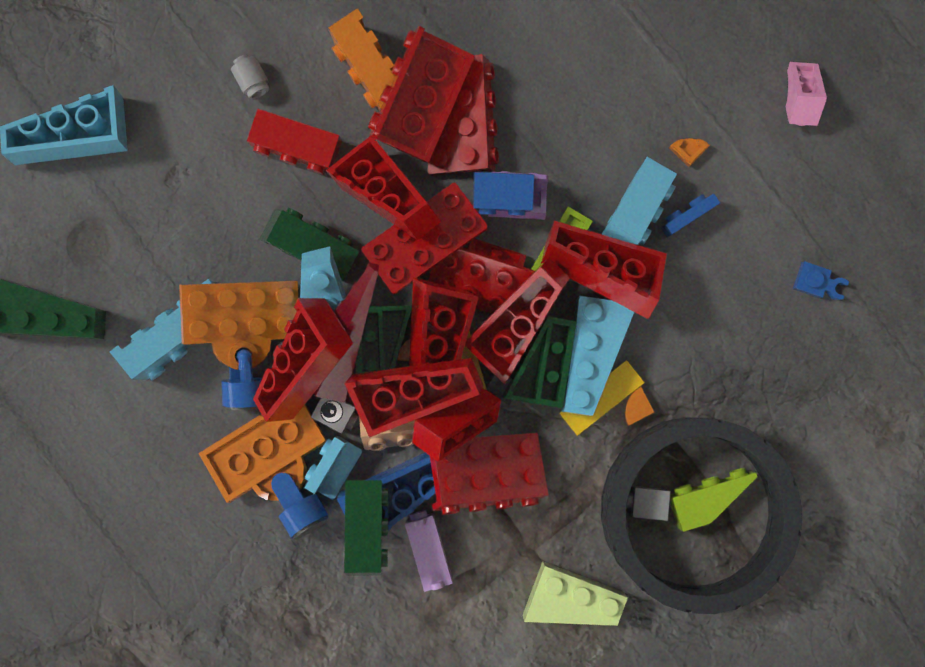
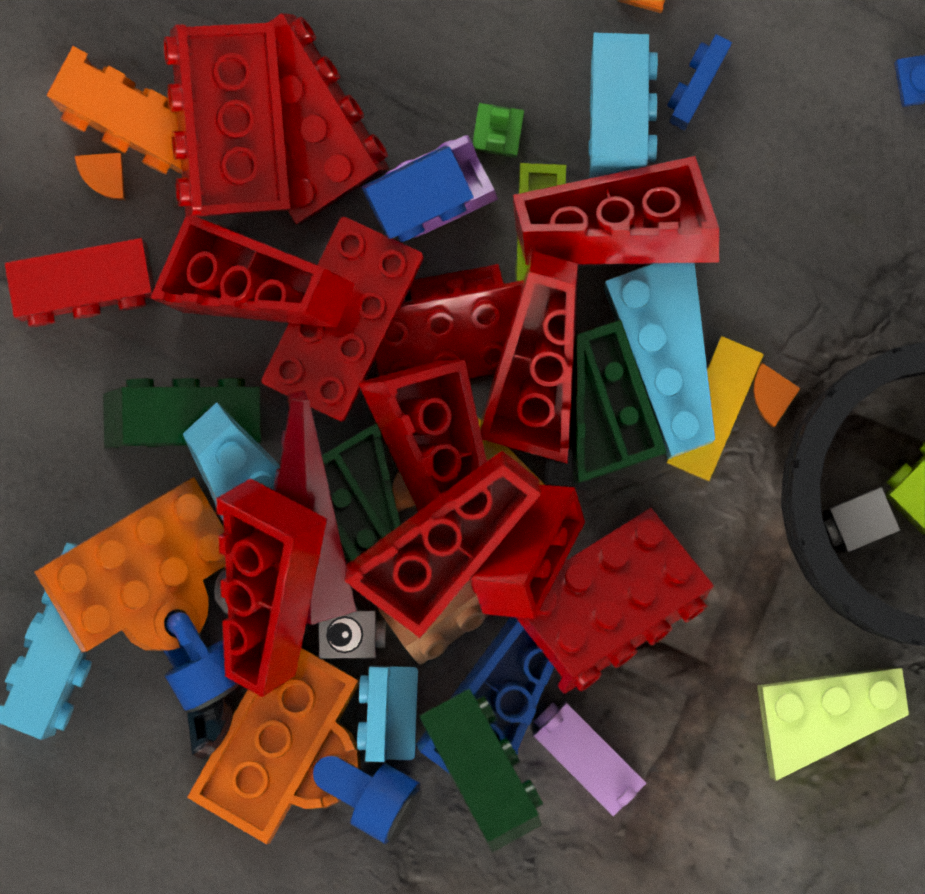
camera: 25 degrees left, 0 degrees up
none -> orange tile [75,153,125,200]
none -> black tile [187,697,234,759]
none -> bright green tile [473,103,524,158]

